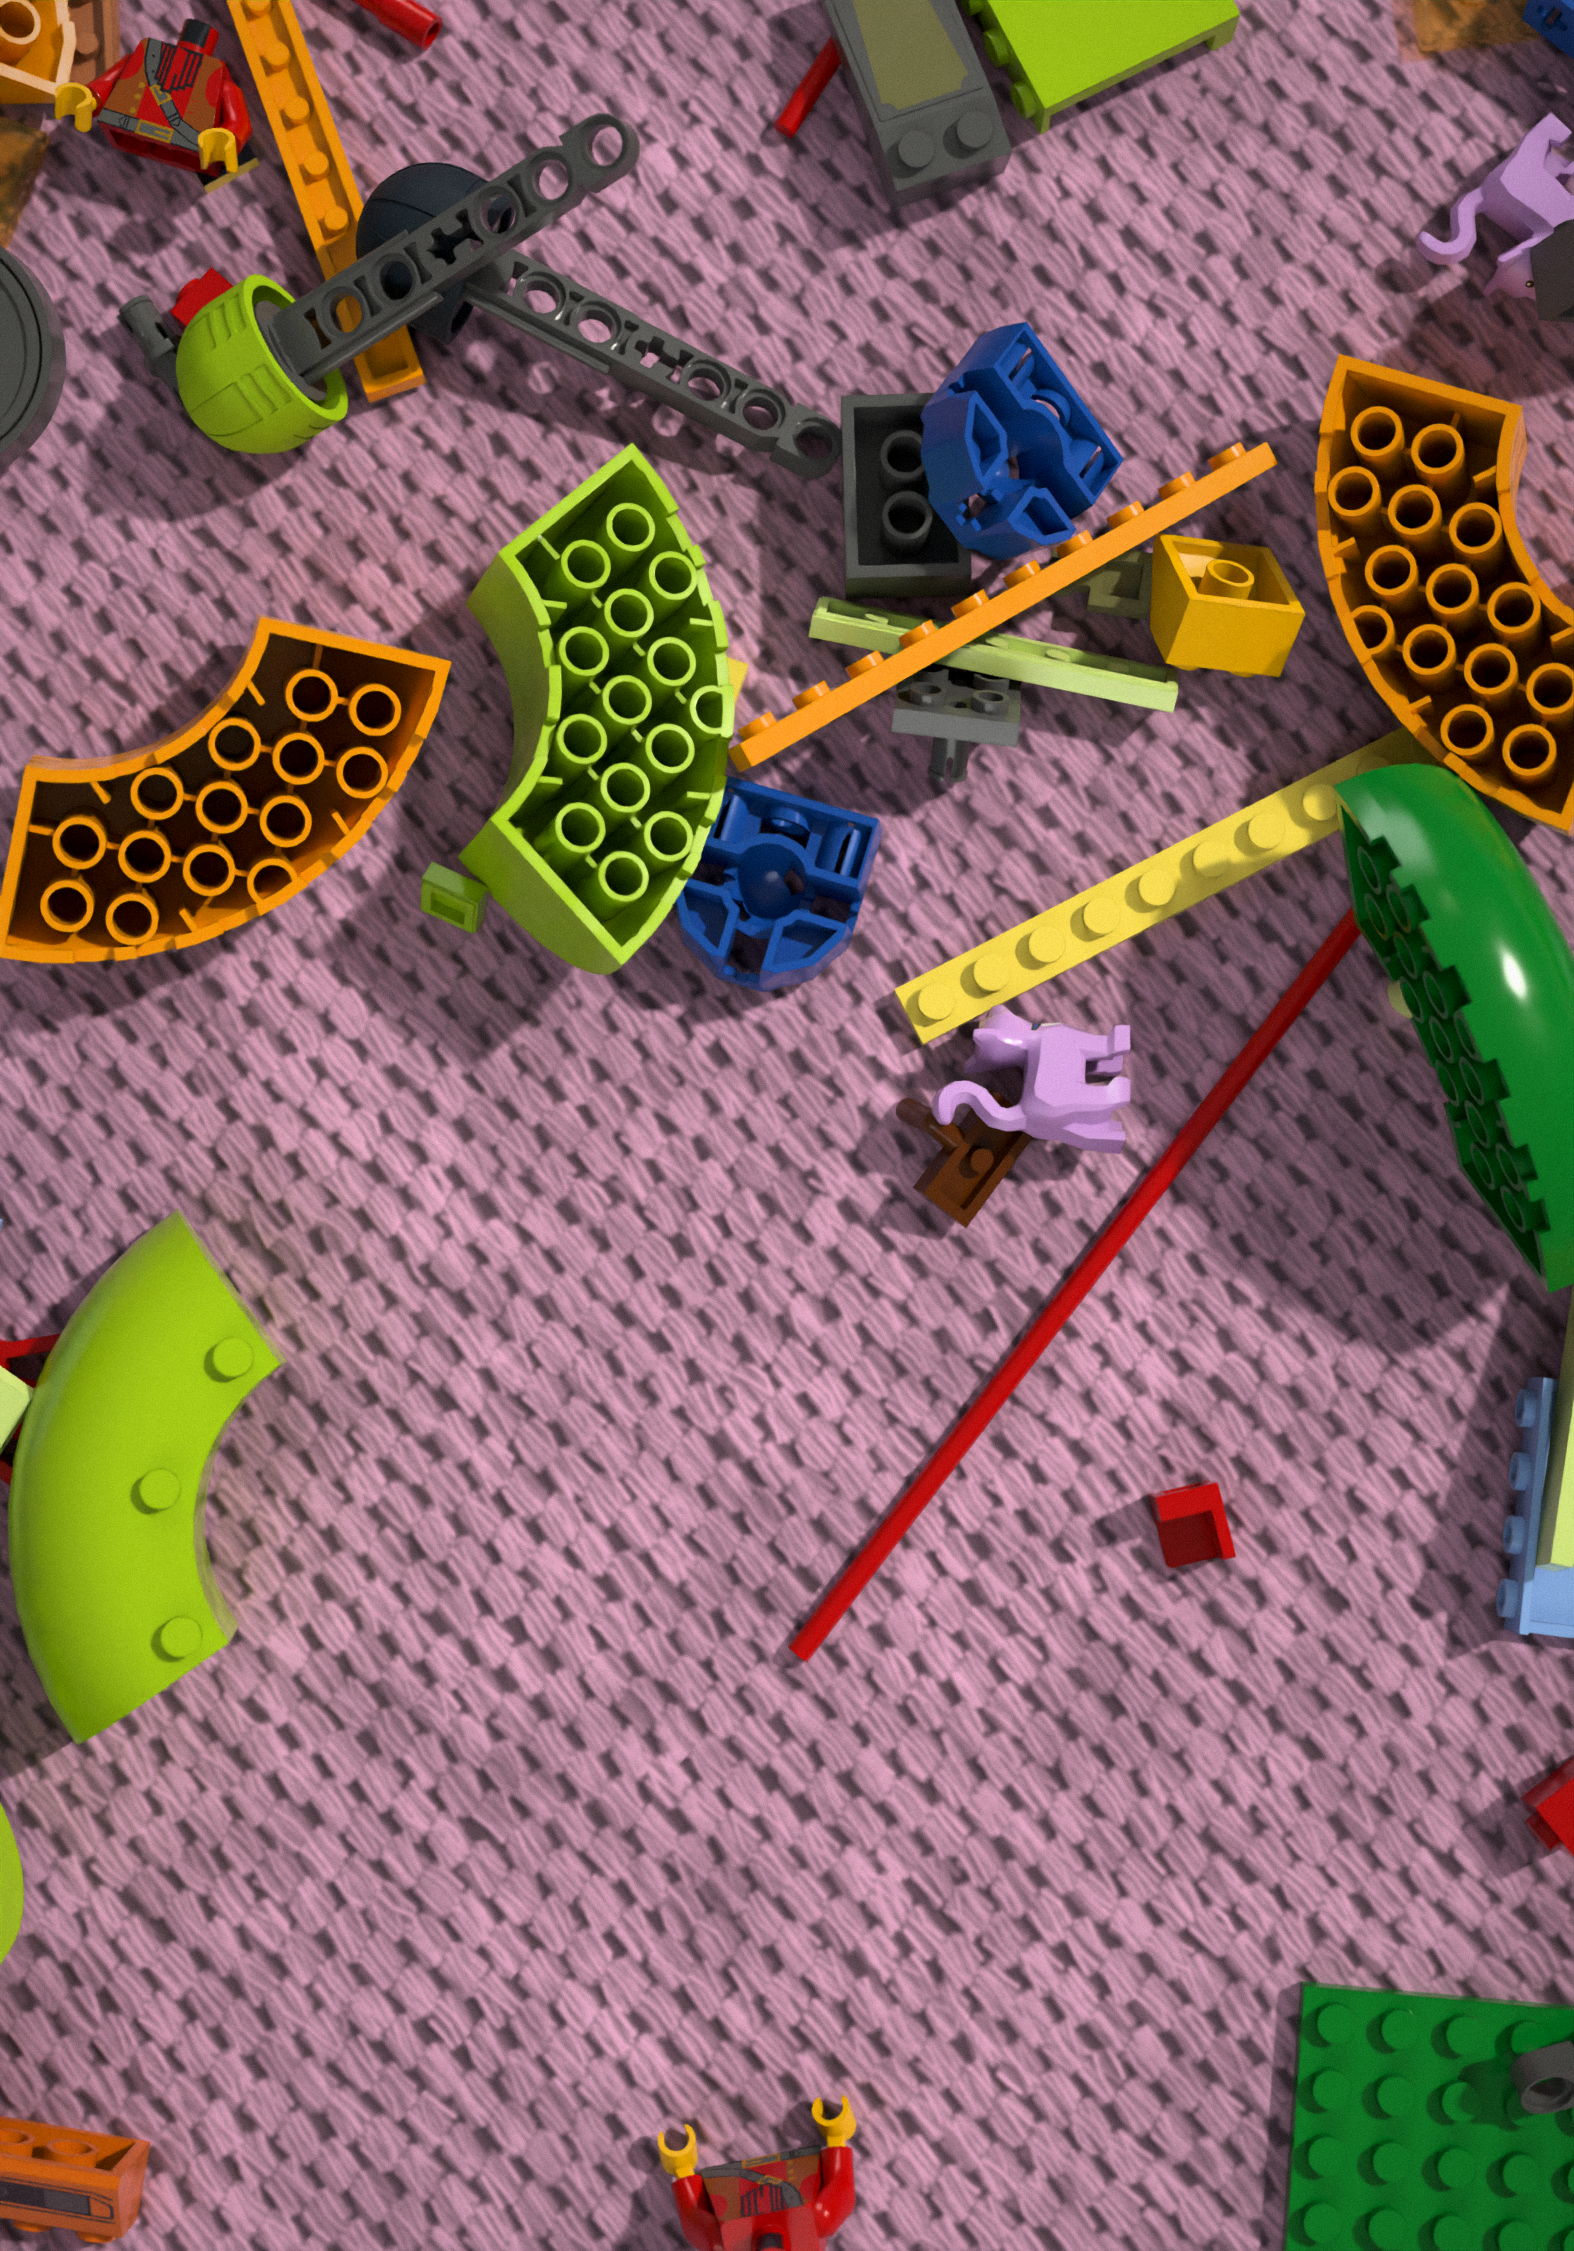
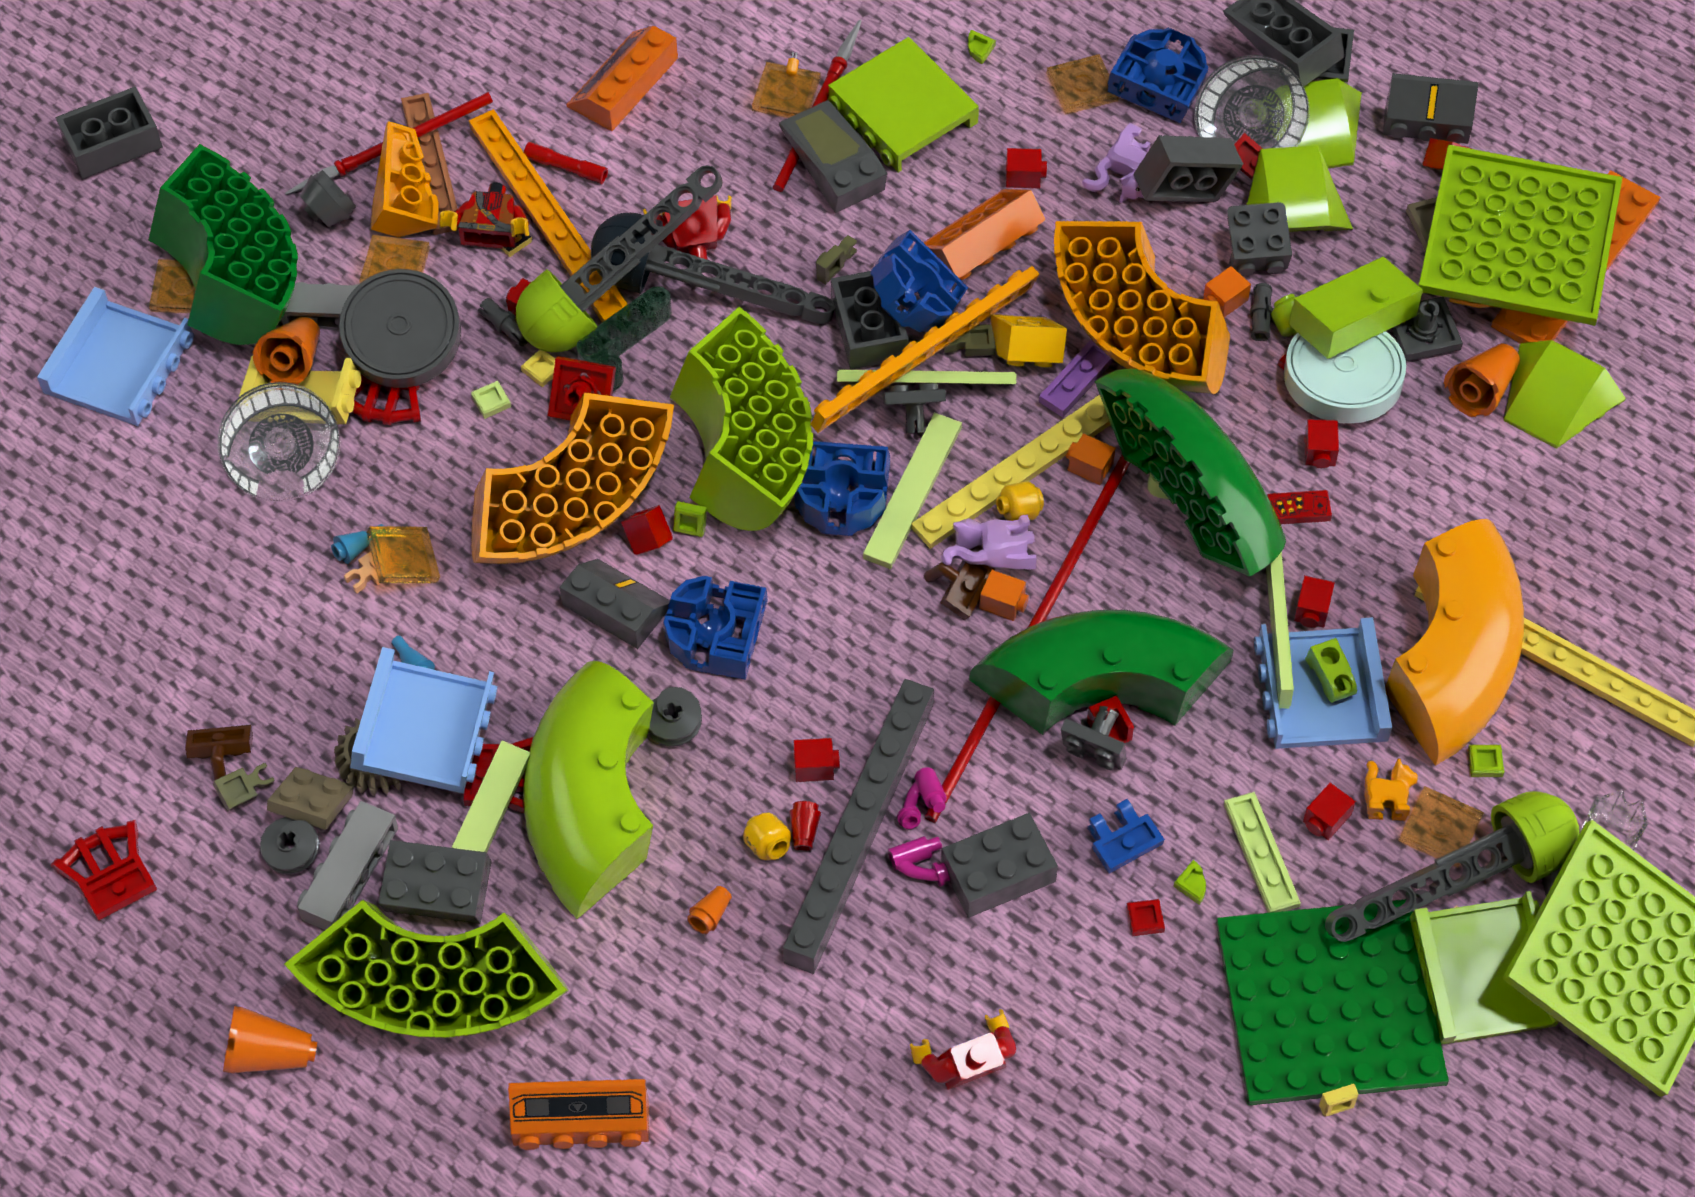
camera: 15 degrees left, 25 degrees down
none -> yellowish green tile [471,381,511,419]
none -> light yellow tile [521,350,555,387]
none -> red plate [548,356,616,420]
none -> dark grey slope [560,559,670,649]
none -> clear green beam [576,286,672,391]
none -> red panel [621,505,673,555]
none -> red torso [643,195,732,260]
none -> dark grey piece [648,687,702,747]
none -> blue connector [663,576,768,680]
none -> orange cone [687,886,732,934]
none -> yellow head [743,812,791,861]
none -> dark grey brick [783,679,934,974]
none -> red cone [789,801,821,850]
none -> red brick [794,738,840,782]
none -> olive plate [816,235,857,285]
none -> yellowish green tile [863,412,962,569]
none -> dark pink plant [888,836,950,887]
none -> dark pink plant [897,767,946,829]
none -> orange slope [923,189,1046,280]
none -> dark grey brick [941,812,1058,918]
none -> green brick [969,610,1234,735]
none -> orange brick [979,570,1029,621]
none -> yellow head [996,481,1044,521]
none -> red brick [1006,148,1047,189]
none -> medium lavender plate [1039,339,1114,418]
none -> dark grey plate [1061,706,1127,770]
none -> orange brick [1066,433,1116,485]
none -> blue plate [1087,798,1165,874]
none -> red tile [1126,899,1165,936]
none -> lime tile [1173,860,1206,905]
none -> yellowish green tile [1224,792,1301,913]

